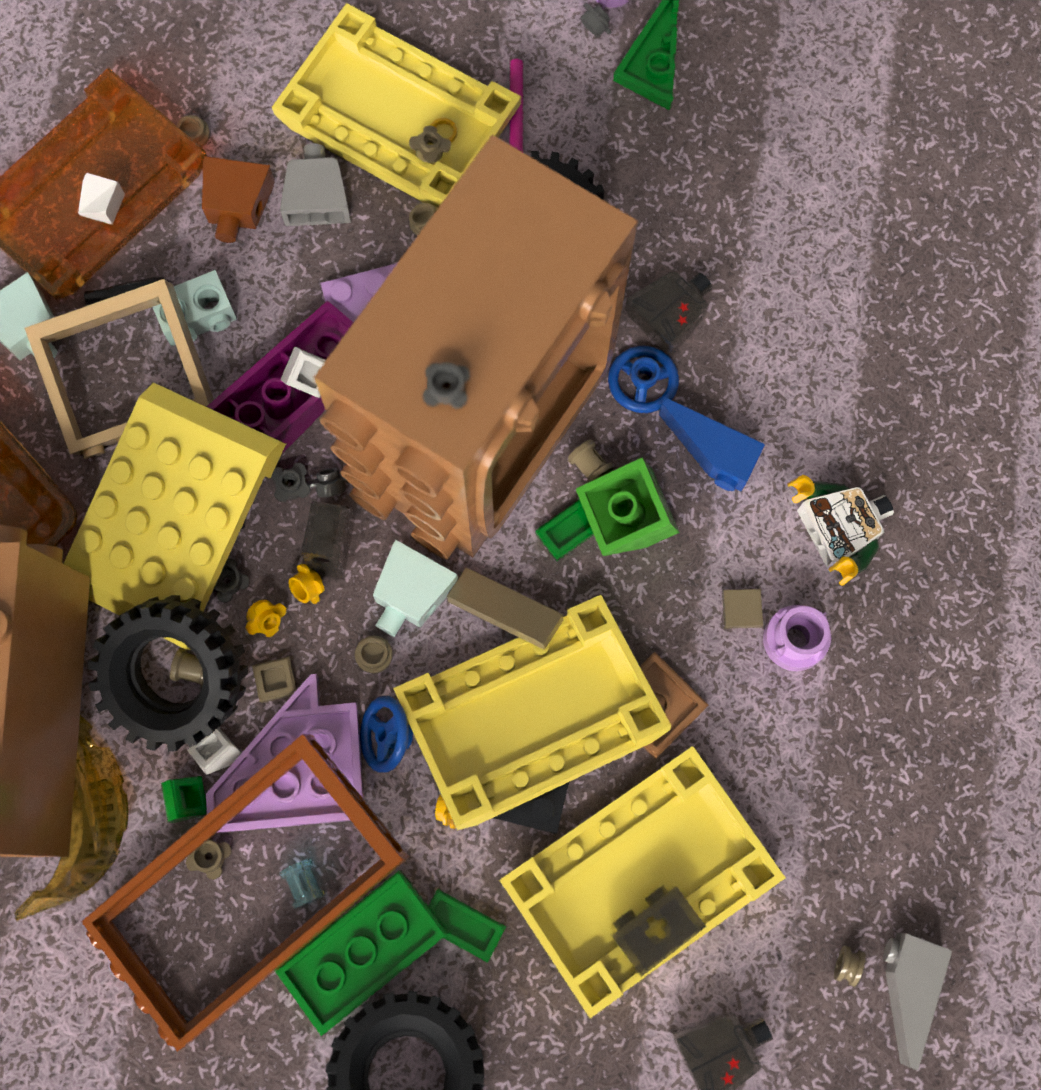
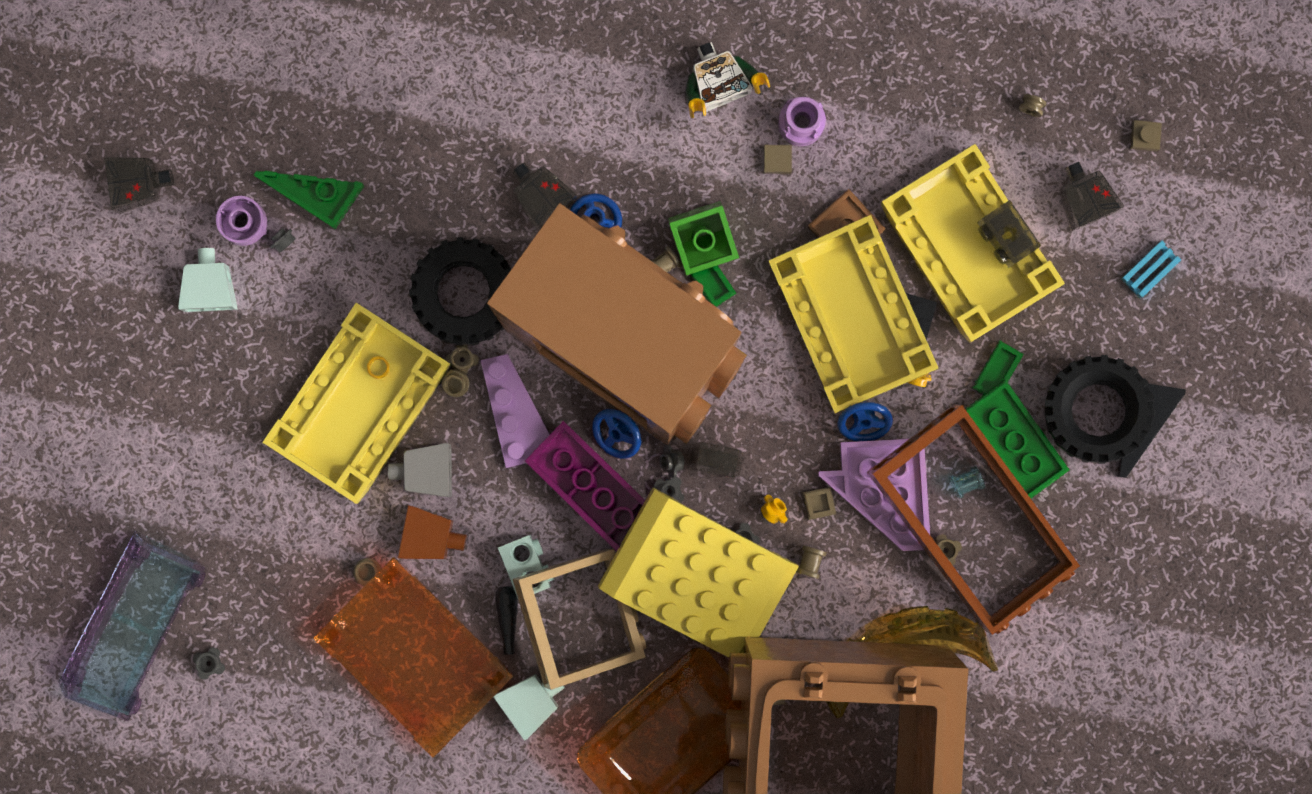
camera: 90 degrees left, 10 degrees up
white slope [78,173,125,225] -> none
black tyre [88,595,248,752] -> none
green brick [161,776,207,823] -> none
white slope [187,727,242,775] -> none
white slope [281,347,326,398] -> none
yellow plate [288,564,325,604] -> none
dark tan plate [355,636,393,674] -> none
light aqua torso [373,540,458,637] -> none
dark tan plate [409,126,451,163] -> none
dark grey plate [423,363,470,409] -> none
dark tan tile [447,567,563,650] -> none
dark pink bar [509,59,523,152] -> none
blue slope [659,397,765,492] -> none
light grey slope [883,933,952,1070] -> none

